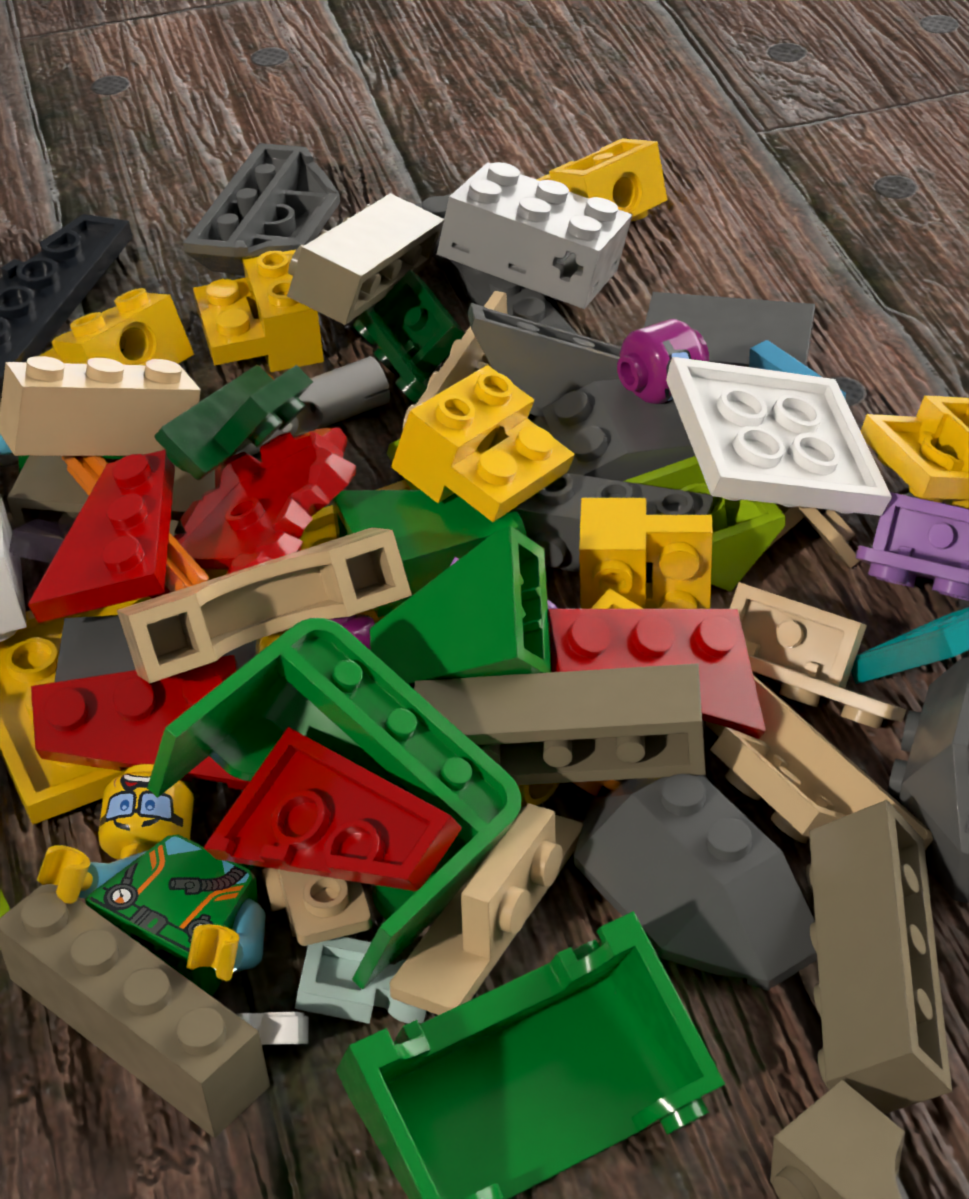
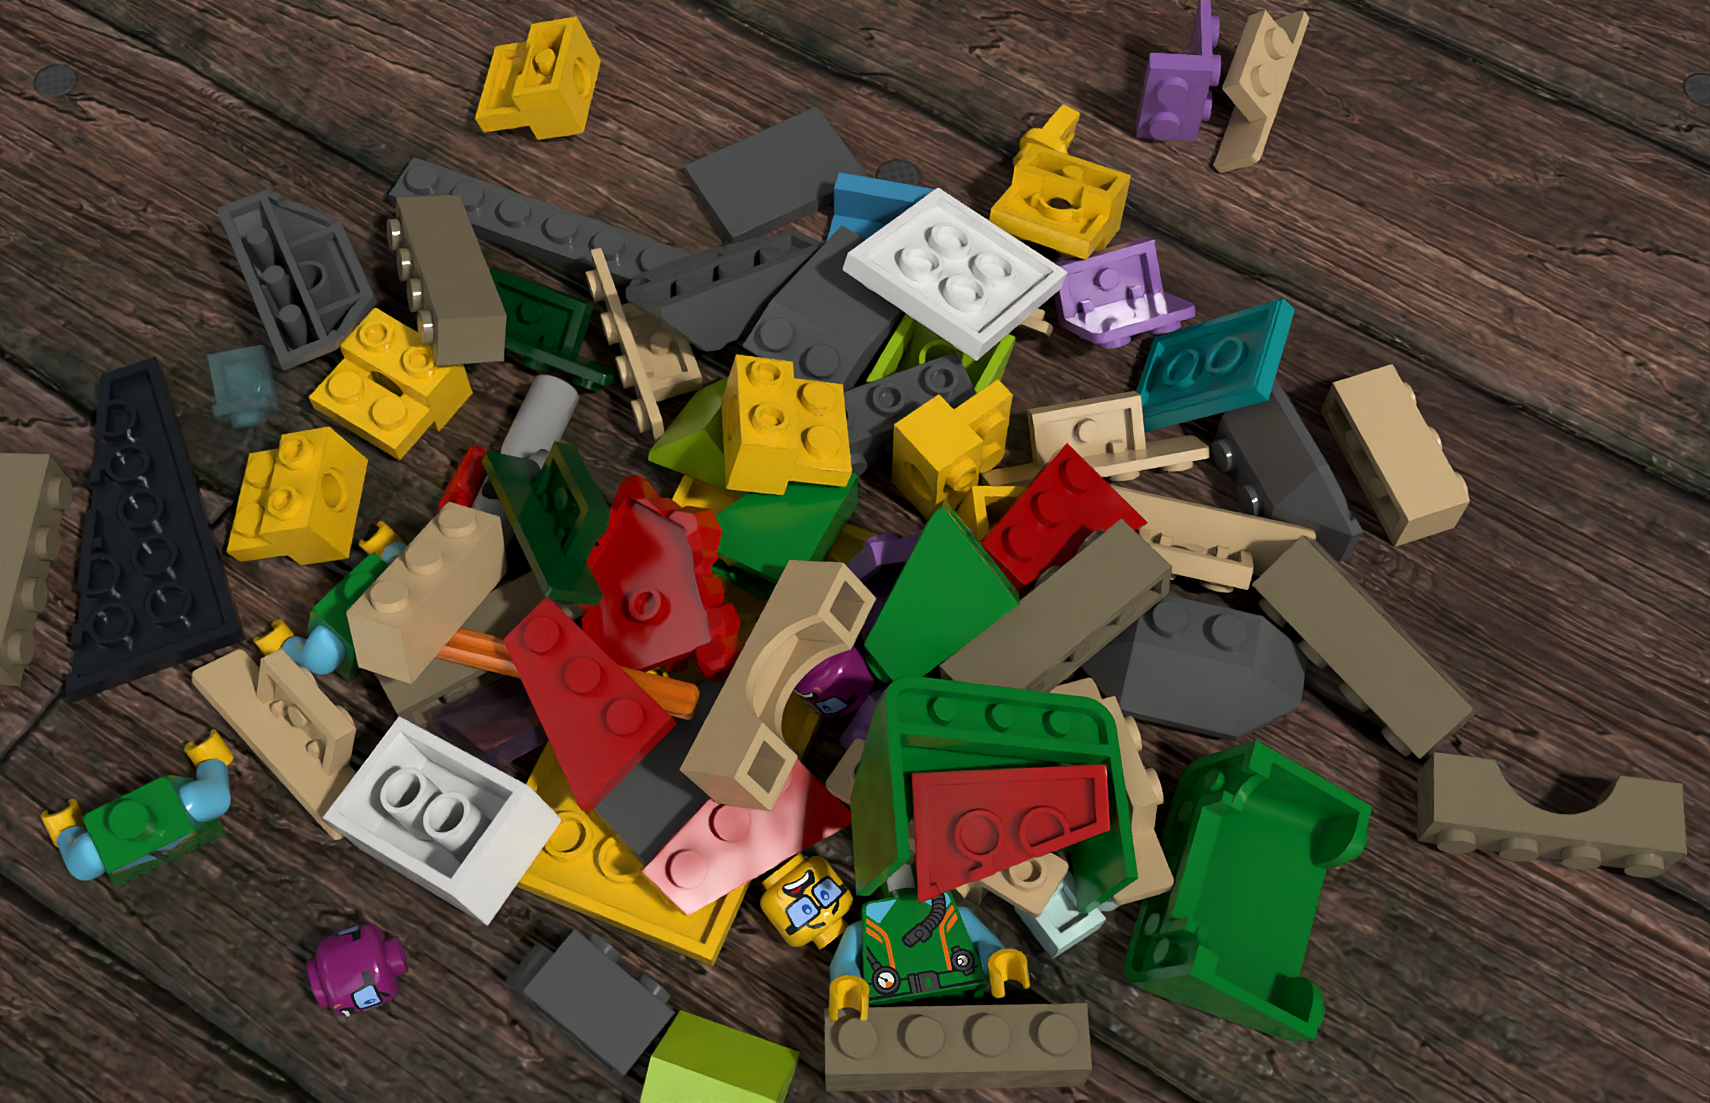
camera: 45 degrees left, 20 degrees up
white tile [237,1012,308,1044] -> none
light grey piece [437,162,633,309] -> none
magenta head [617,319,709,404] -> none
none -> clear light blue bracket [207,345,279,428]

